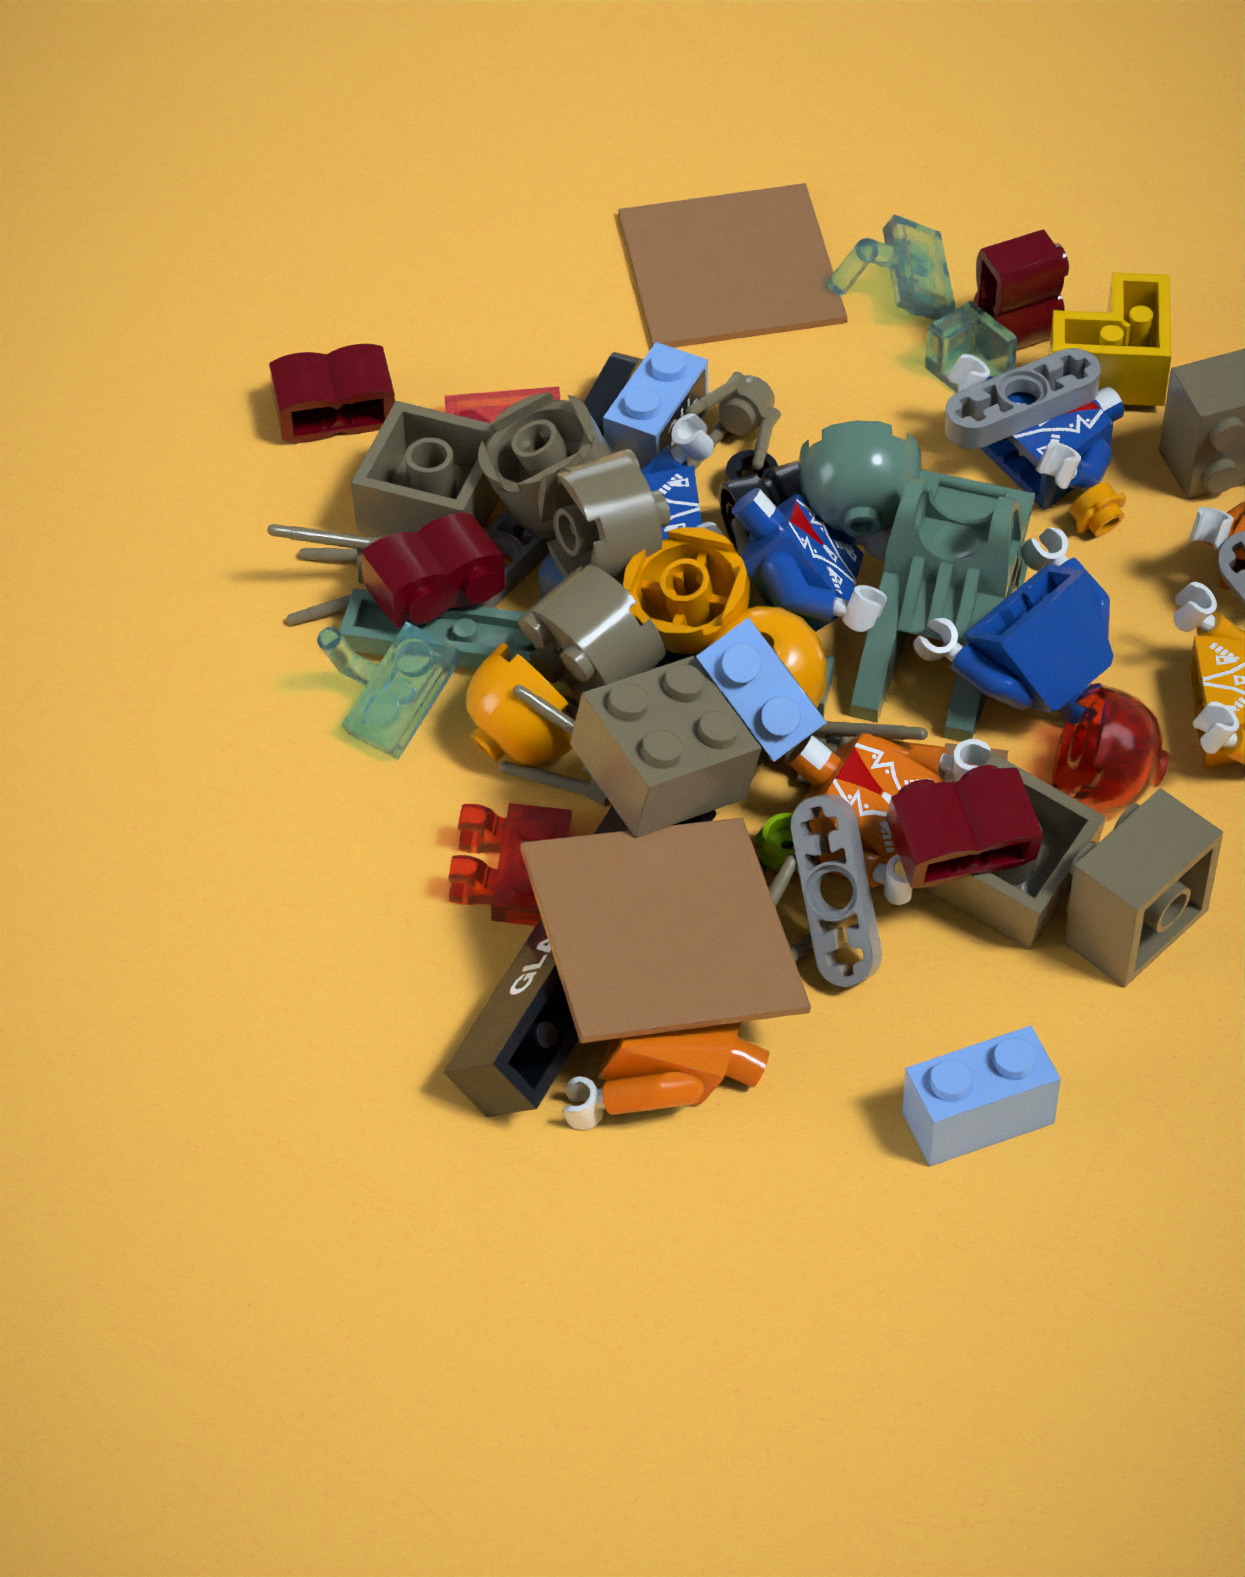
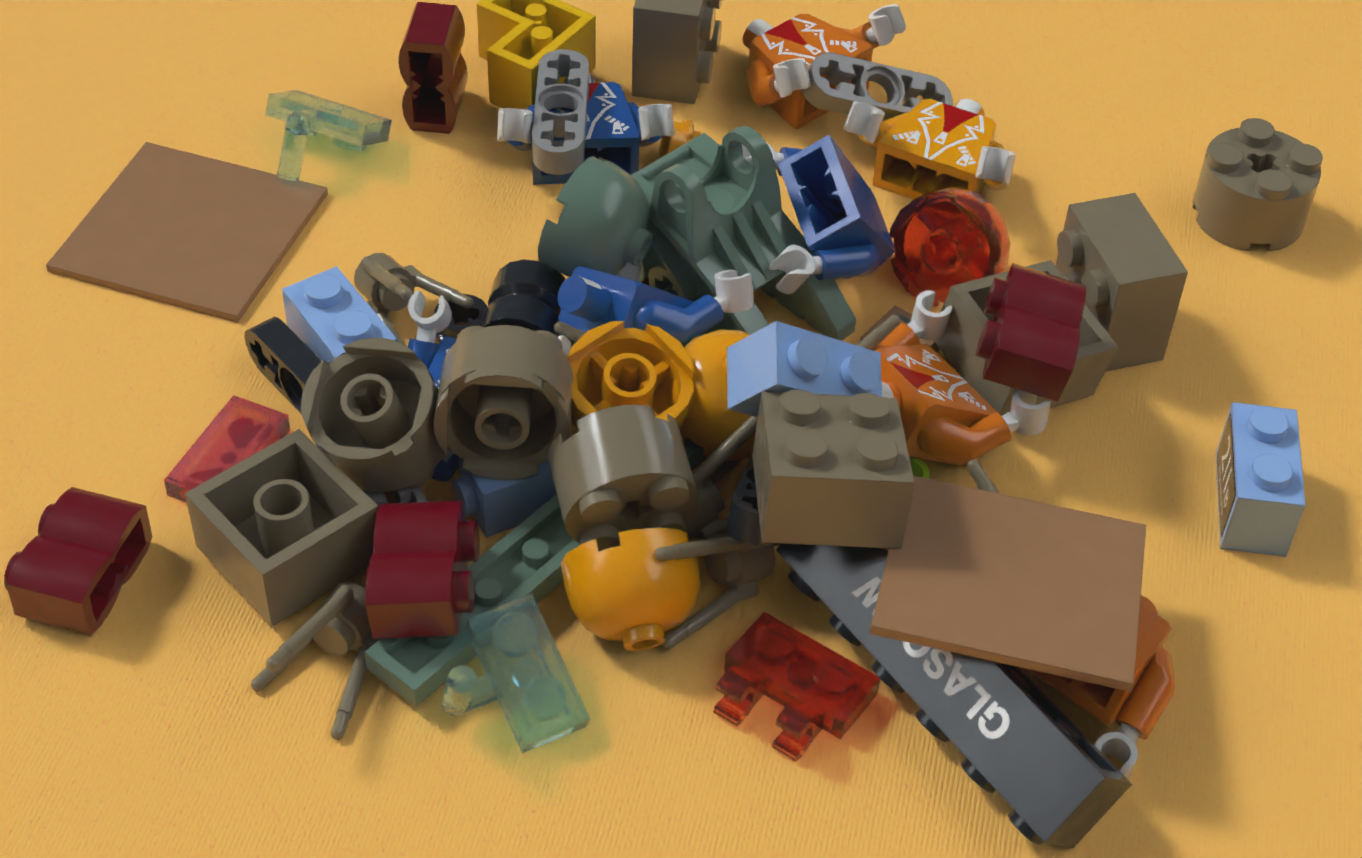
camera: 65 degrees left, 5 degrees down
light grey beam [791,794,882,987] -> none
clear light blue panel [925,300,1017,393] -> none

